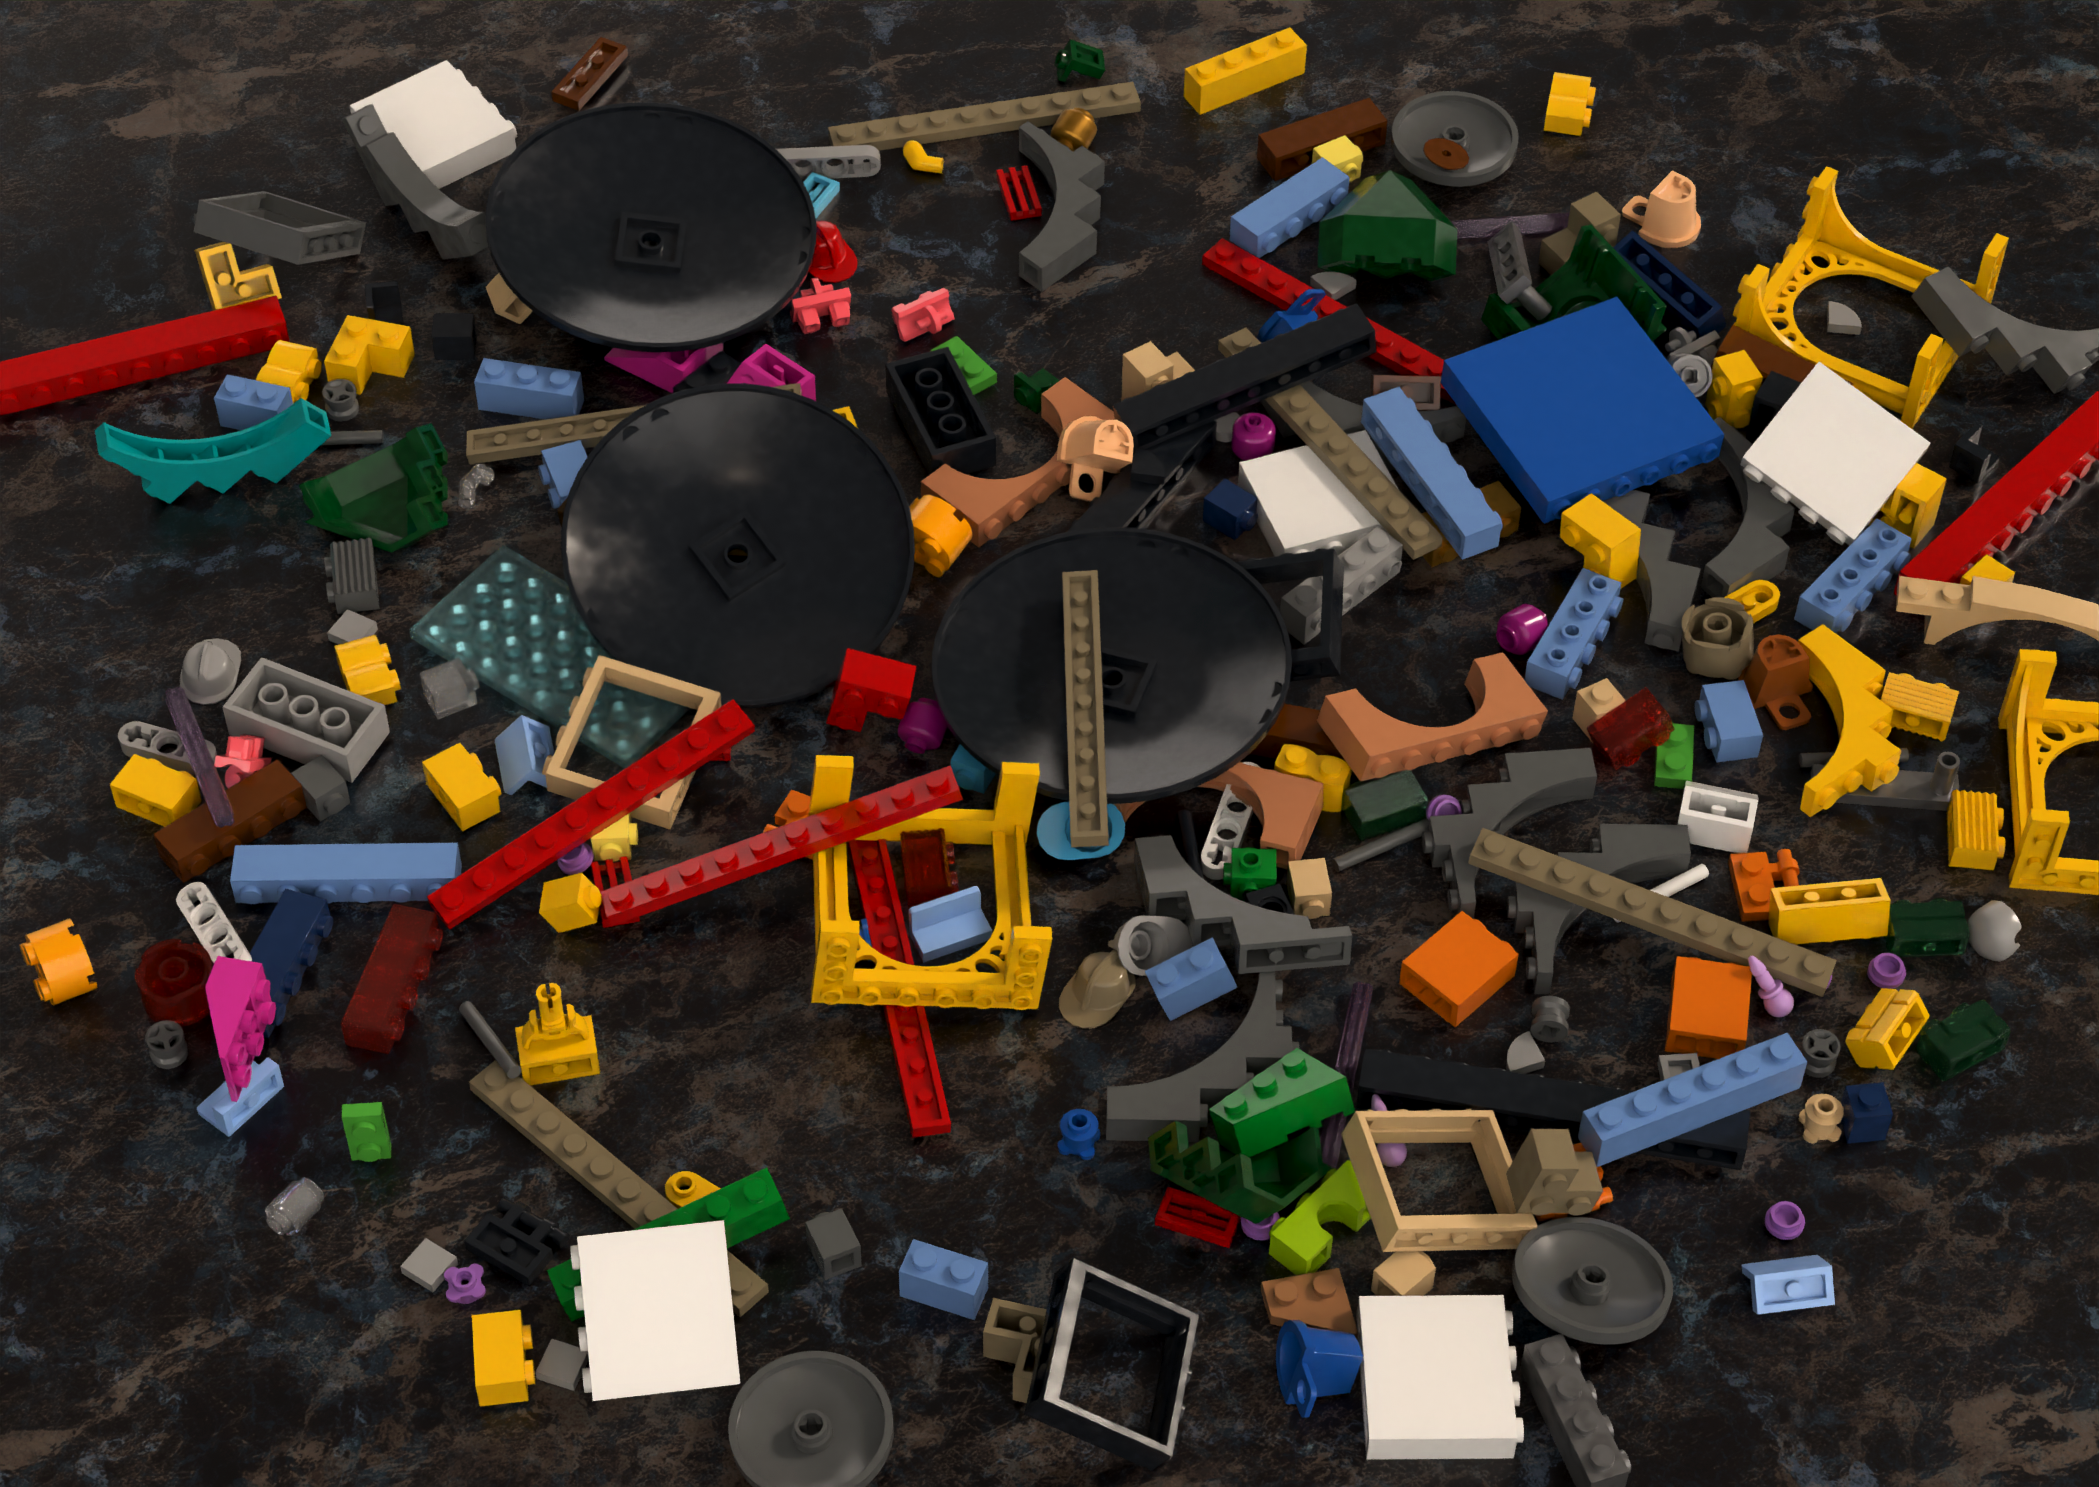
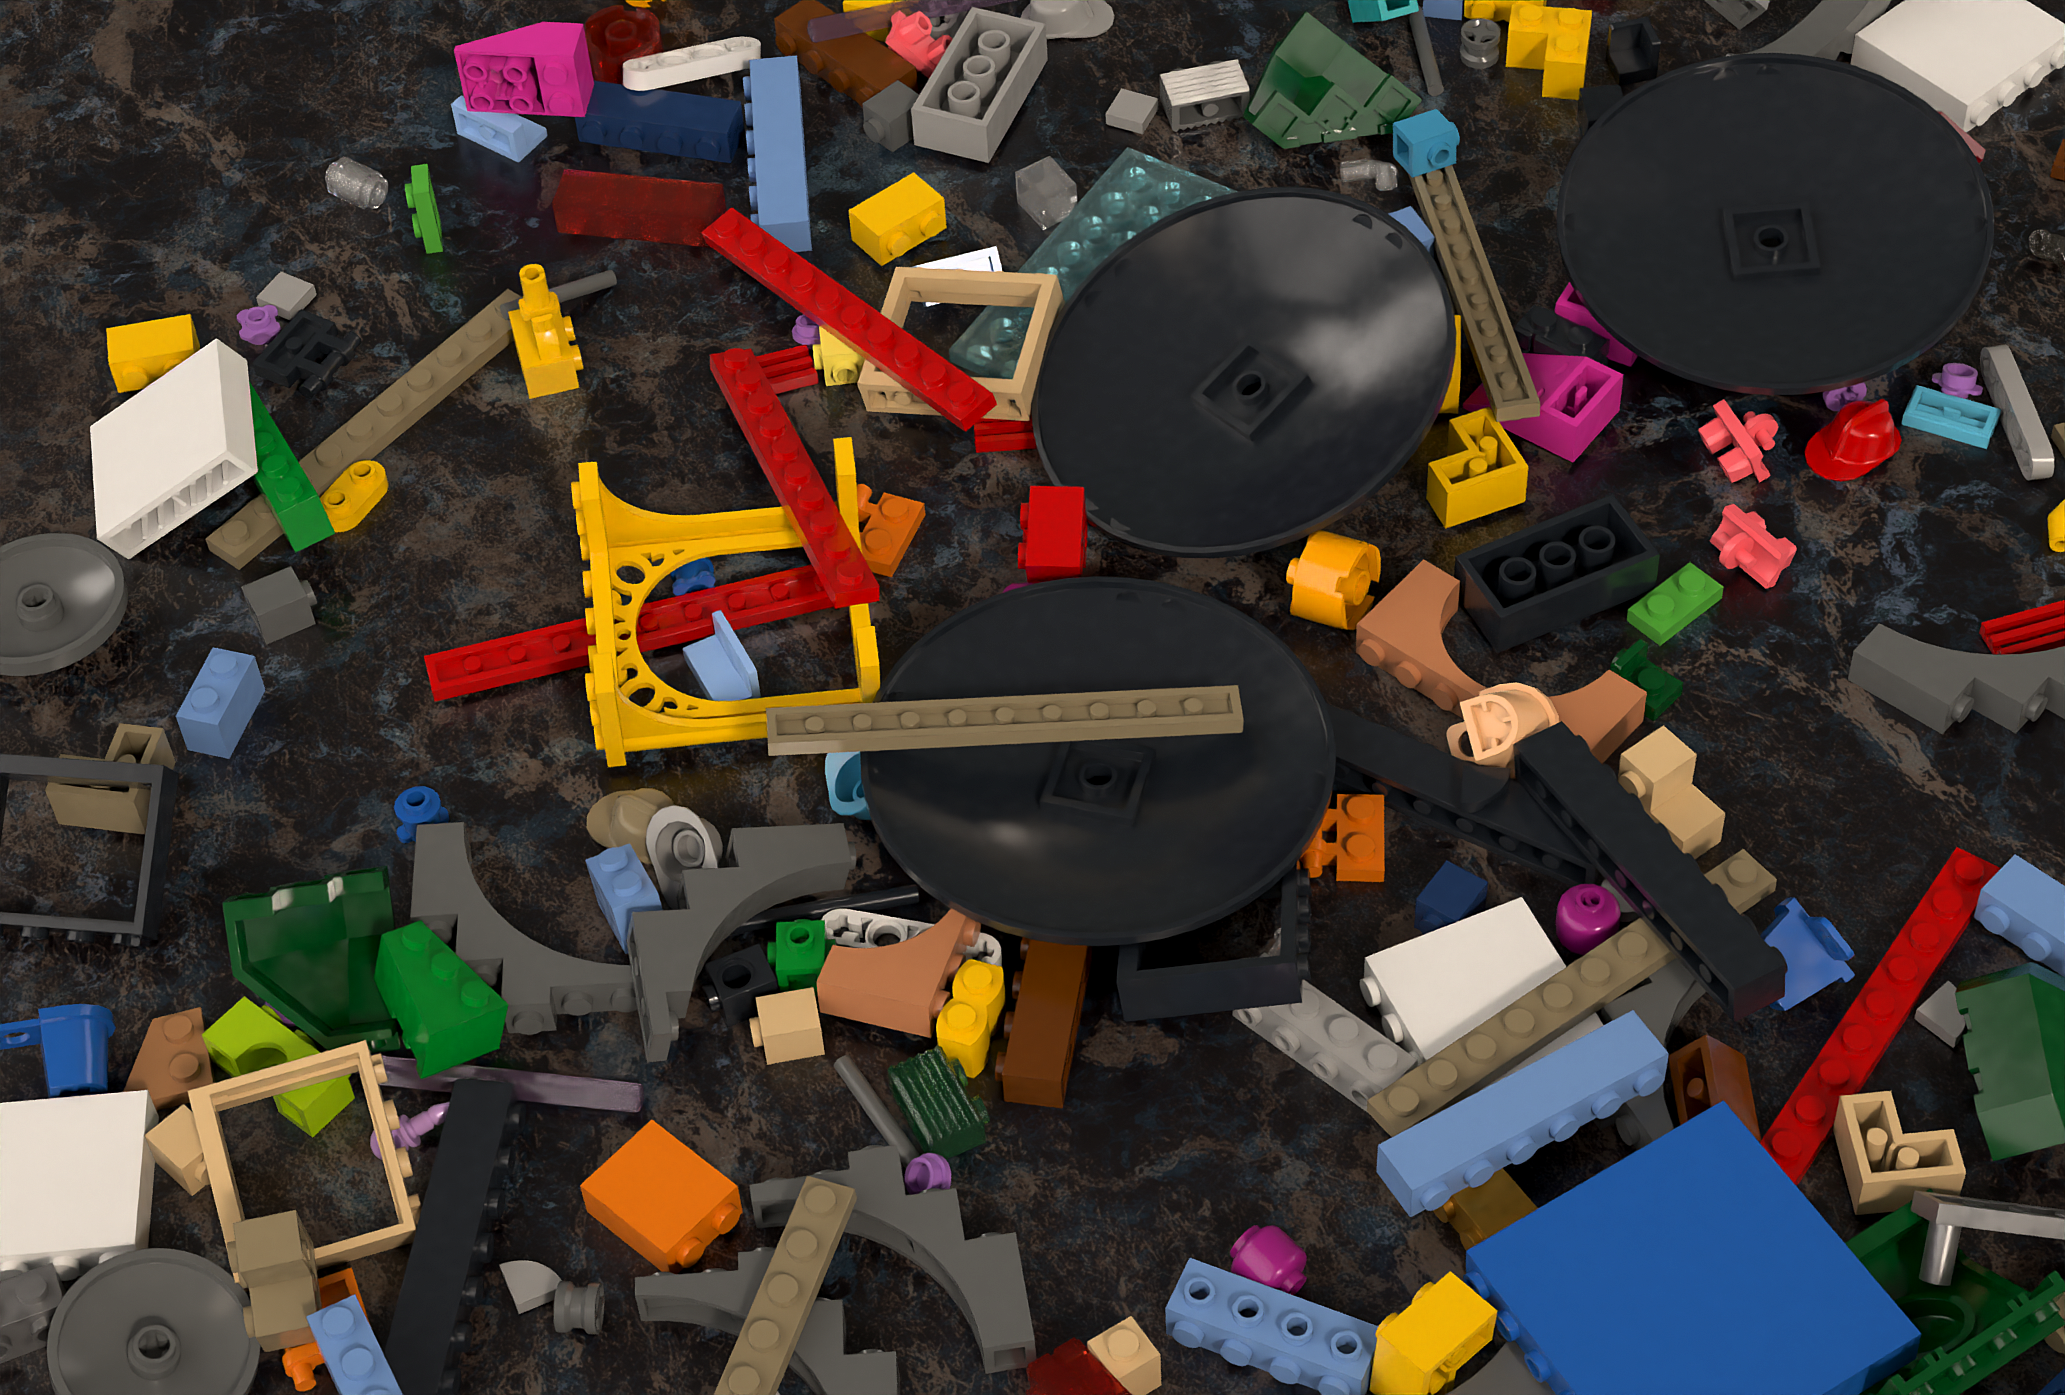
camera: 90 degrees right, 0 degrees up
yellow brick [334,635,401,705] -> none
medium blue brick [474,358,584,420] -> none
yellow brick [539,872,602,933] -> none
clear red brick [900,828,959,910] -> none
nougat arch [1317,652,1548,782] -> none
none -> dark azure brick [1393,109,1460,178]
none -> tan brick [1833,1091,1966,1215]

